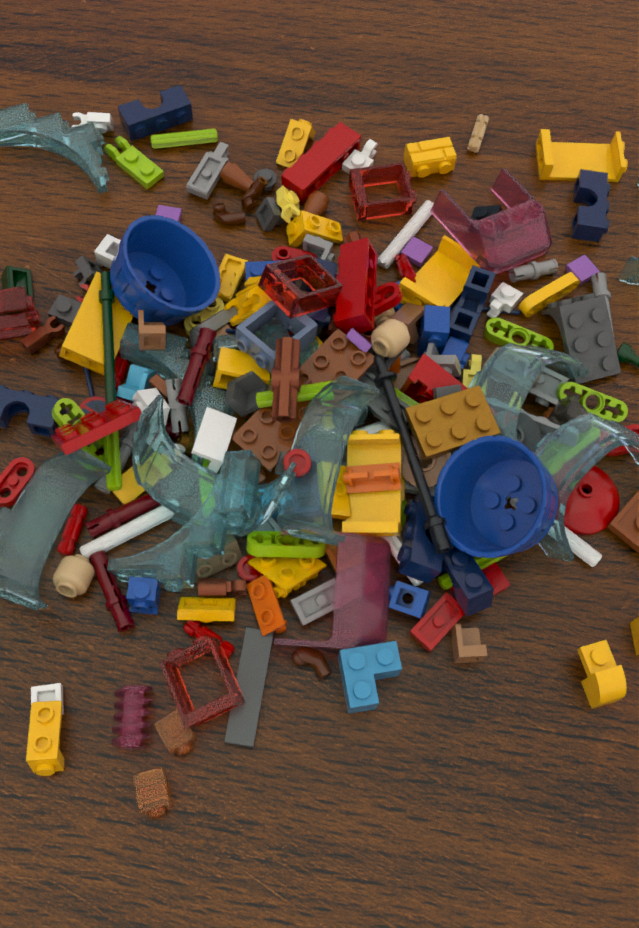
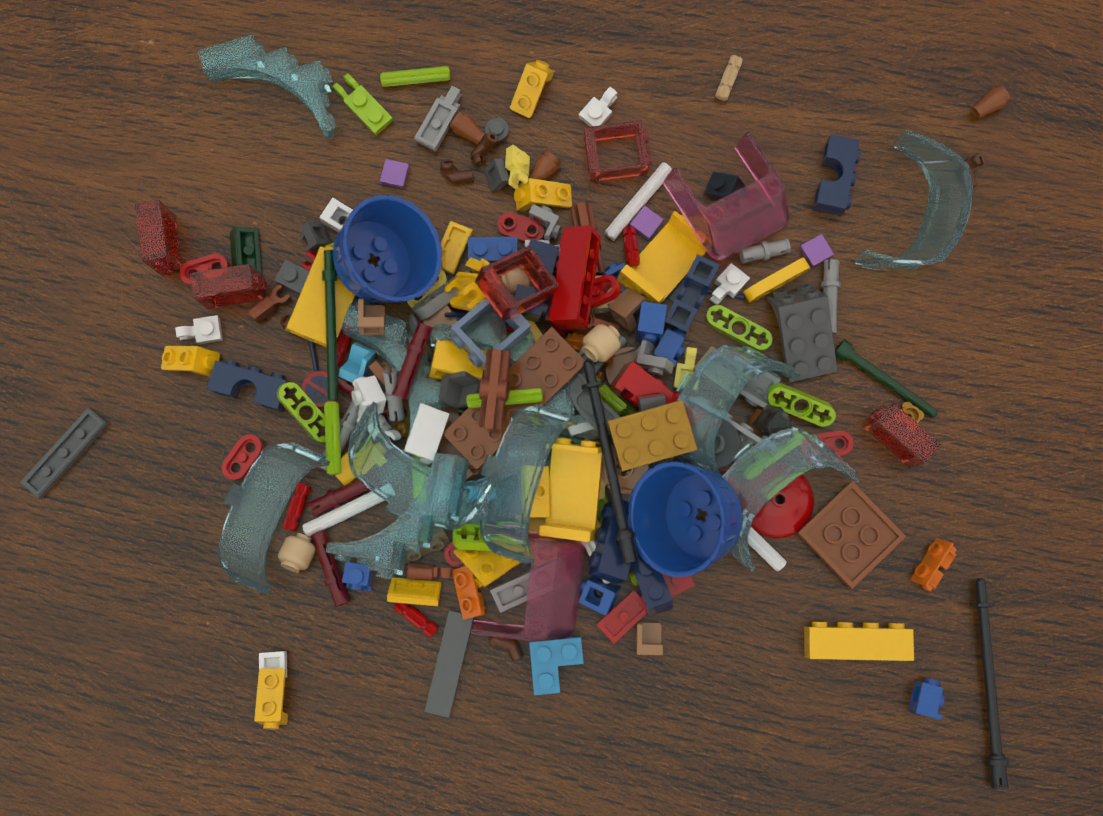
camera: 15 degrees right, 15 degrees up
red plate [51,400,144,455] -> none
white plate [72,112,114,133] -> none
clear pink piece [111,685,153,750] -> none
dark blue arch [118,85,193,141] -> none
clear orange brick [132,767,173,819] -> none
clear orange bracket [153,708,197,756] -> none
clear red window [159,635,246,728] -> none
red brick [281,122,361,205] -> none
red tile [283,449,311,478] -> none
orange hinge [343,462,401,494] -> none
medium lavender tile [346,328,372,352] -> none
yellow brick [403,137,457,178] -> none
yellow panel [535,129,628,182] -> none
yellow brick [577,640,627,709] -> none

